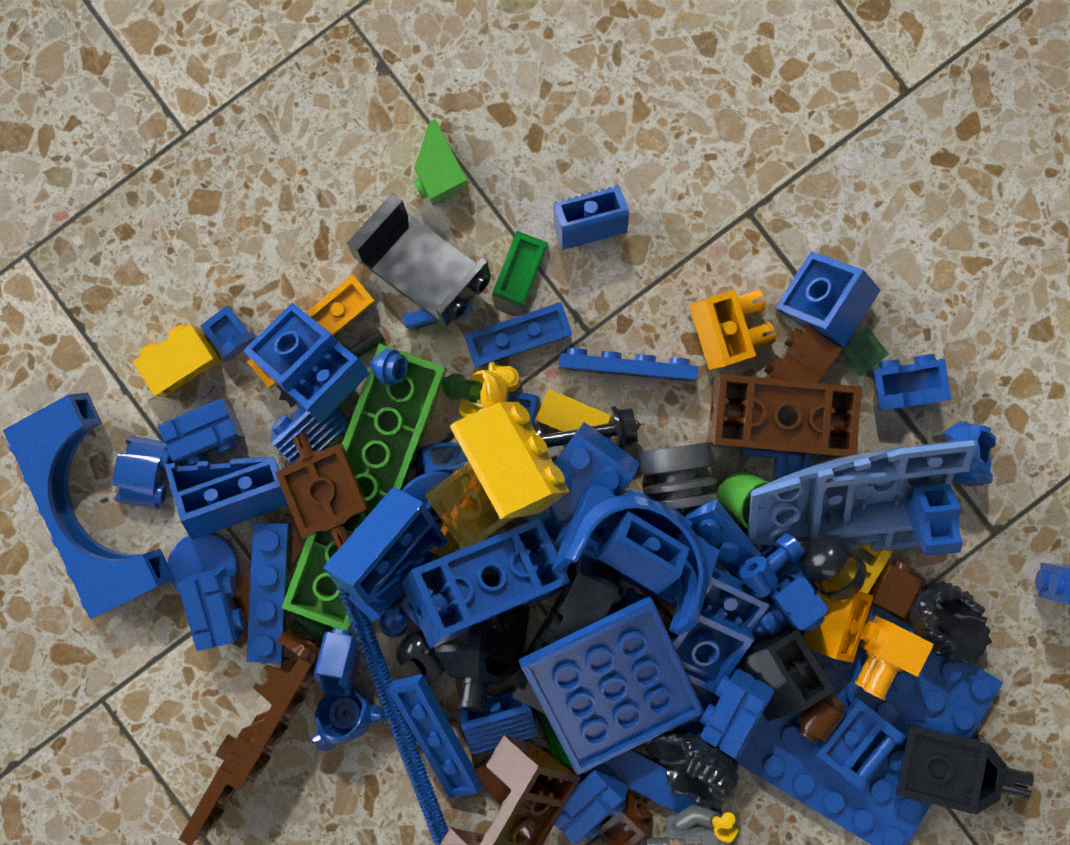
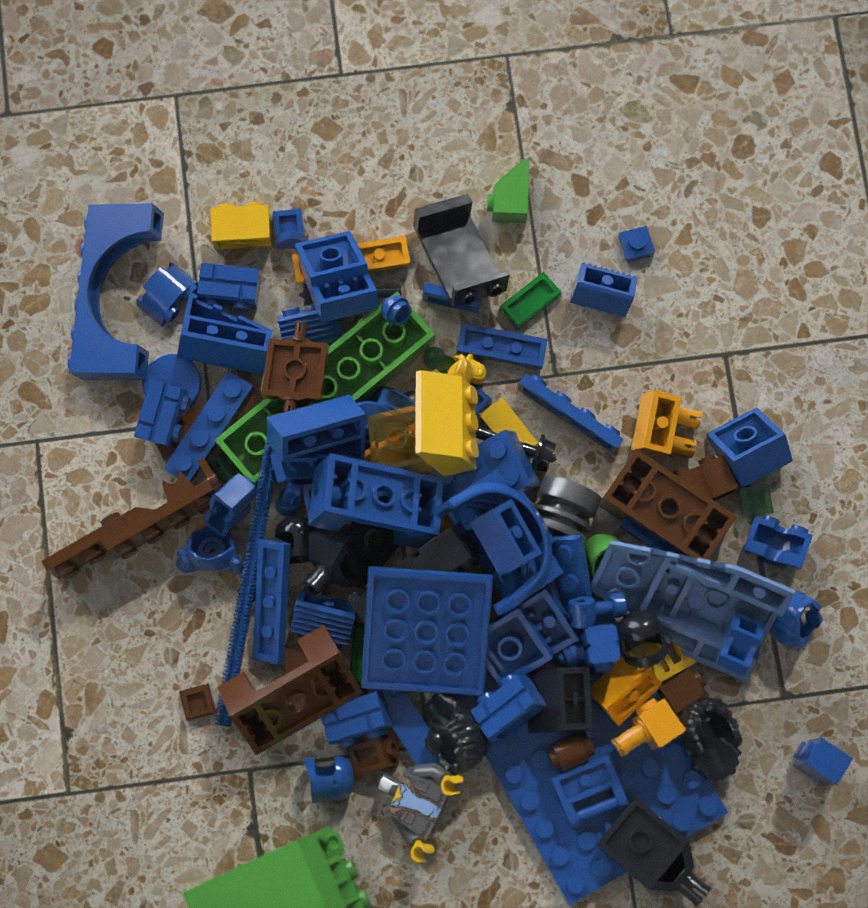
camera: 25 degrees right, 10 degrees down
none -> blue plate [618,225,655,263]

